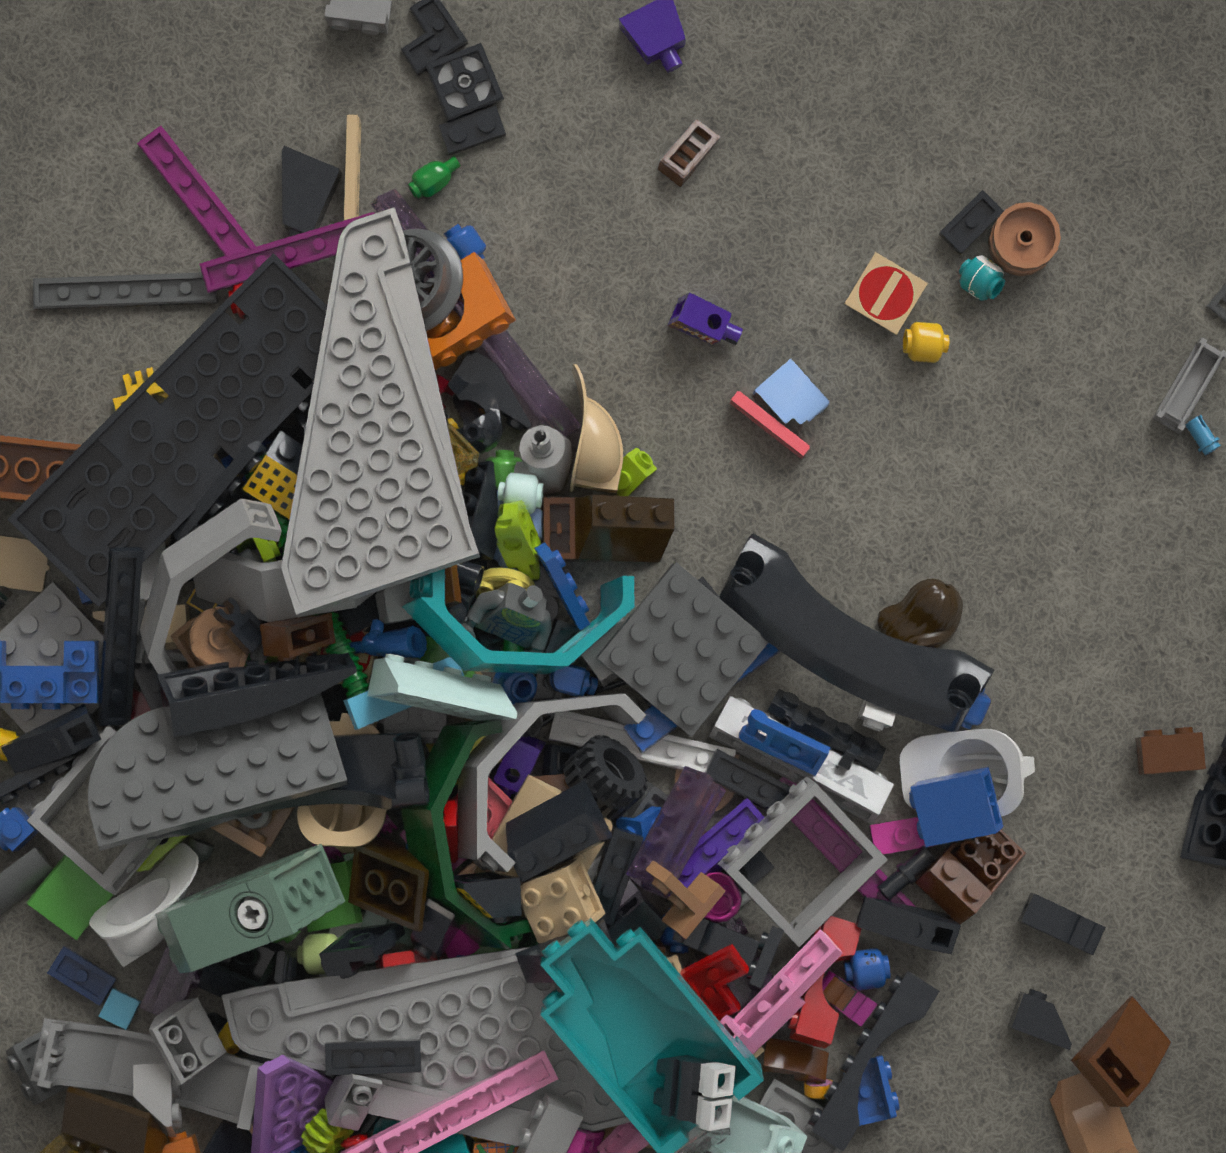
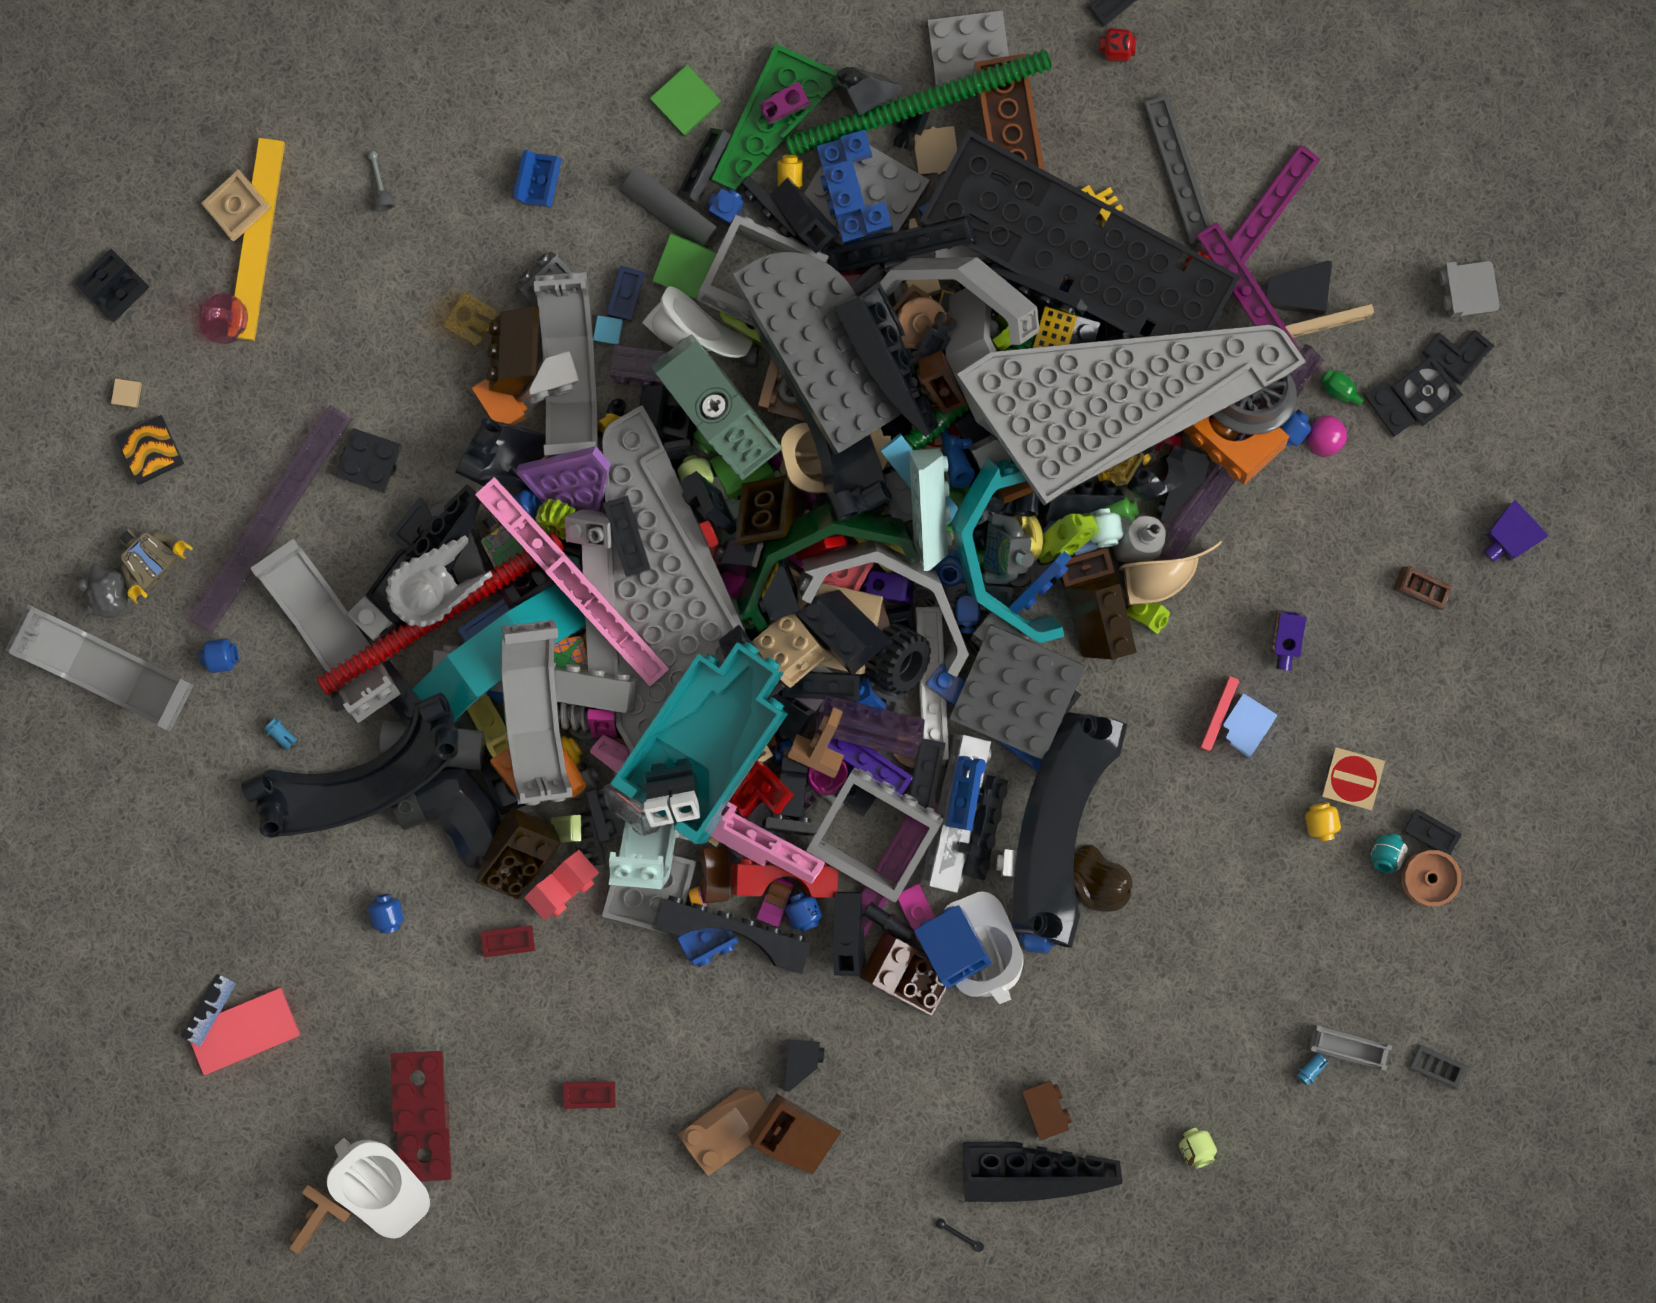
camera: 80 degrees right, 0 degrees up
light grey slope [149,997,226,1085] -> none
black piece [1018,893,1106,955] -> none
none -> dark pink hair [1306,416,1347,457]

